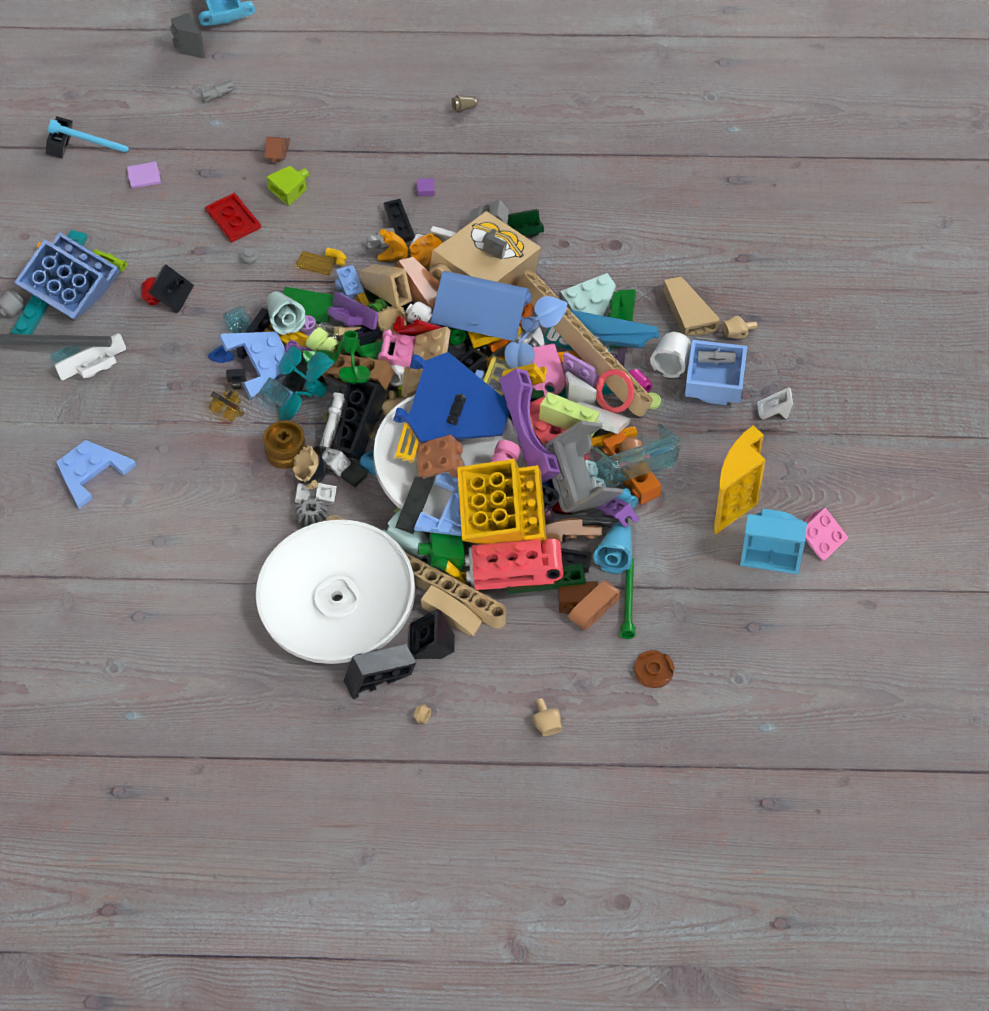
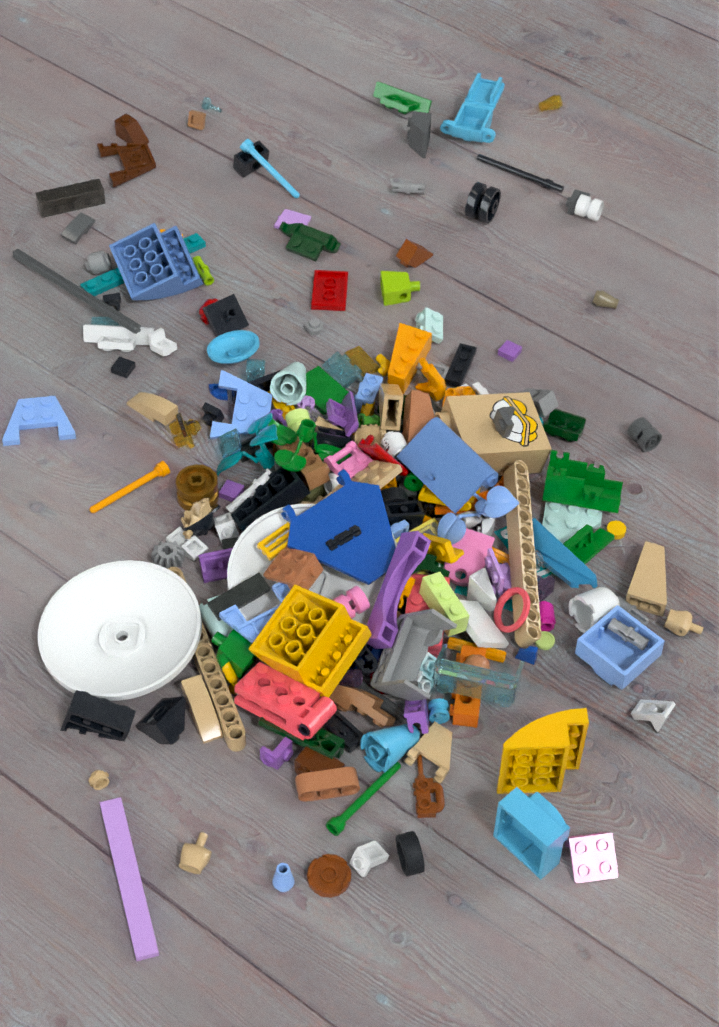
camera: 35 degrees right, 5 degrees down
none -> light orange piece [89,461,170,513]
none -> lavender tile [100,797,159,961]
none -> black tile [102,292,121,311]
none -> black tile [111,356,136,378]
none -> tan slope [127,392,178,426]
none -> white bracket [148,328,177,356]
none -> medium lavender hinge [199,548,233,583]
none -> medium azure dish [207,330,260,364]
none -> medium lavender tile [219,479,245,502]
none -> medium lavender bracket [260,737,293,770]
none -> light blue cone [272,863,295,892]
none -> dark green plate [279,221,341,261]
none -> clear light blue bracket [322,351,364,389]
none -> white bracket [350,841,389,877]
none -> bracket [373,81,432,114]
none -> light orange wedge [387,323,432,394]
none -> black tyre [396,831,425,876]
none -> tan flag [404,722,452,784]
none -> dark orange piece [413,755,445,818]
none -> light aqua bracket [415,307,443,344]
none -> black wheel [465,182,501,224]
none -> black bar [477,154,564,193]
none -> blue tile [515,646,538,665]
none -> green piece [542,450,623,513]
none -> dark grey bracket [566,189,590,215]
none -> white wheel [575,194,604,221]
none -> yellow tile [606,520,626,540]
none -> dark grey wheel [627,417,662,452]

